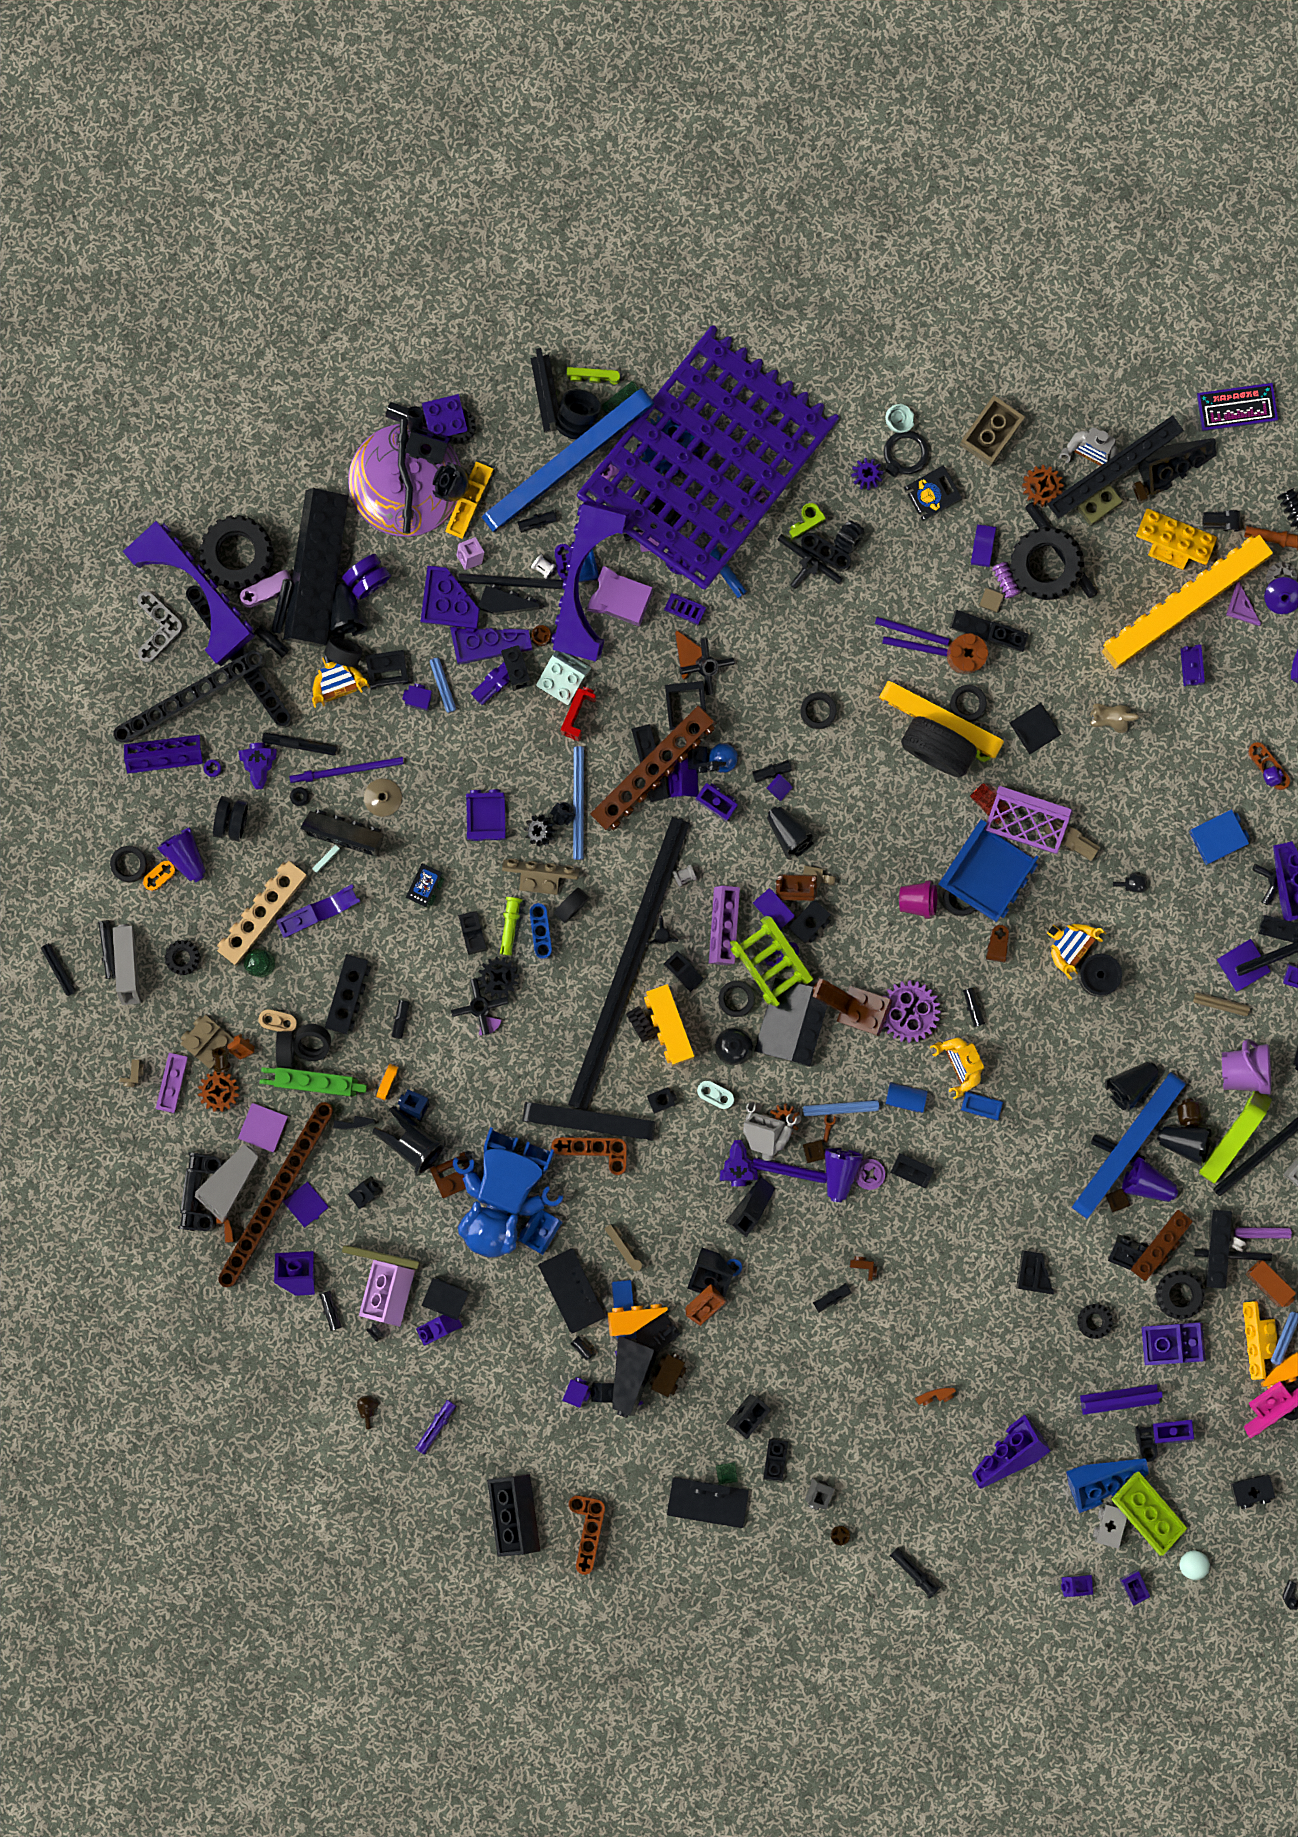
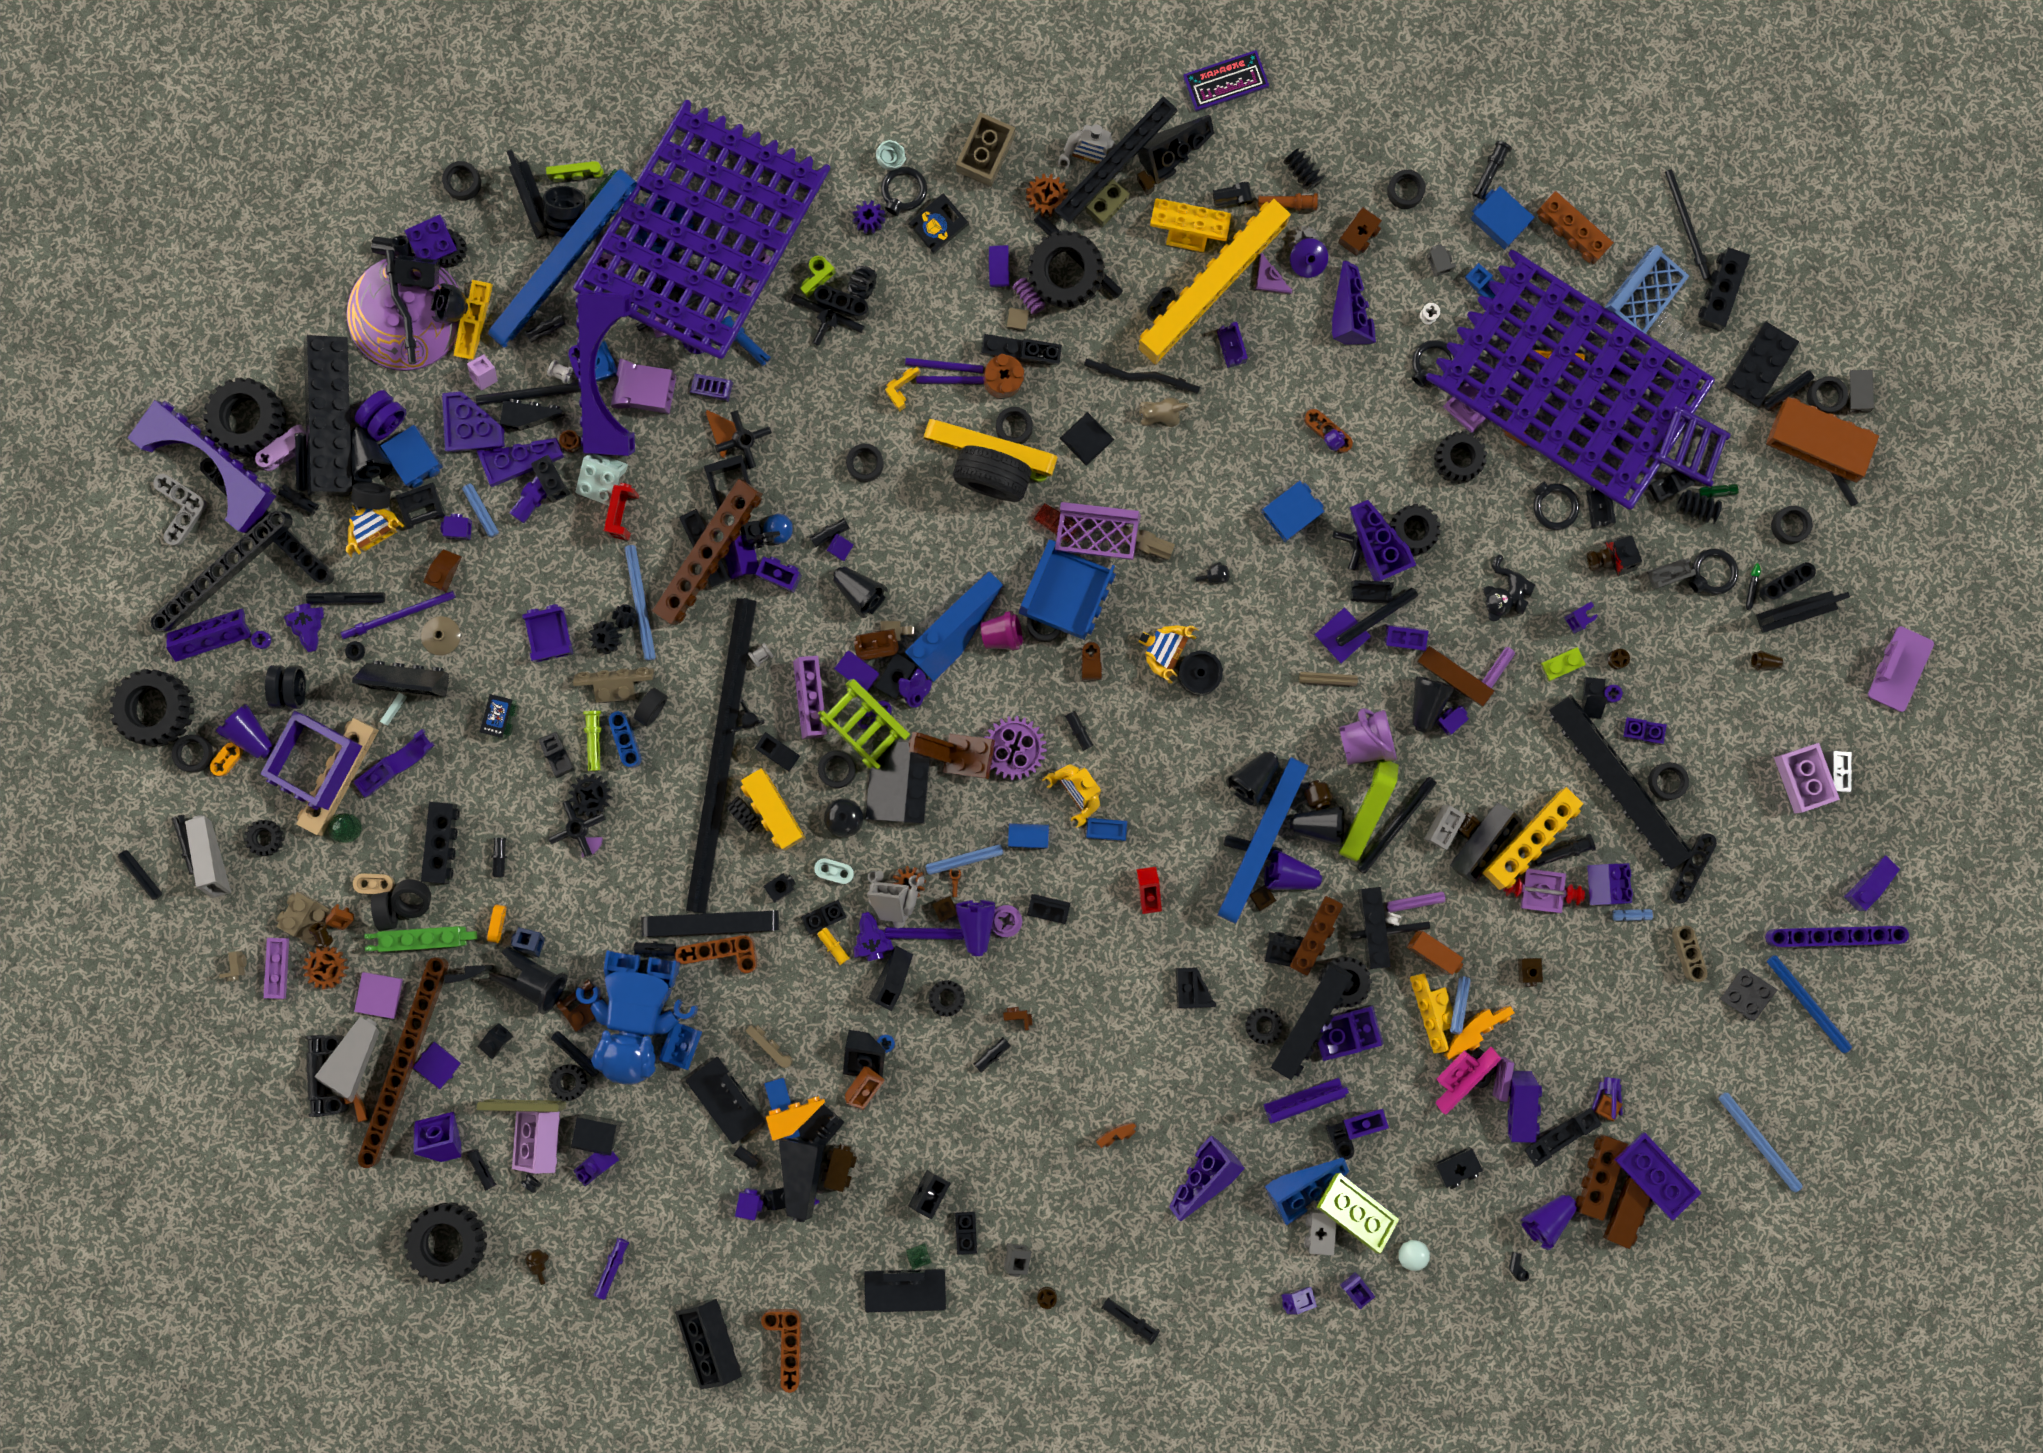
camera: 15 degrees left, 0 degrees up
none -> black tyre [109,669,194,747]
none -> dark purple window [261,710,362,810]
none -> blue brick [381,425,443,488]
none -> black tyre [404,1202,487,1284]
none -> reddish brown slope [423,549,462,593]
none -> black tyre [442,161,482,201]
none -> black tyre [549,1064,588,1101]
none -> black axle [551,1031,600,1077]
none -> black pin [634,941,676,957]
none -> black slope [800,899,847,935]
none -> yellow axle [817,928,850,965]
none -> yellow bracket [885,367,920,412]
none -> dark purple plate [899,668,932,708]
none -> blue wedge [905,571,1003,682]
none -> black tyre [929,980,965,1017]
none -> black bar [1084,358,1200,394]
none -> red slope [1136,867,1162,914]
none -> black beam [1147,287,1176,321]
none -> black brick [1270,963,1354,1080]

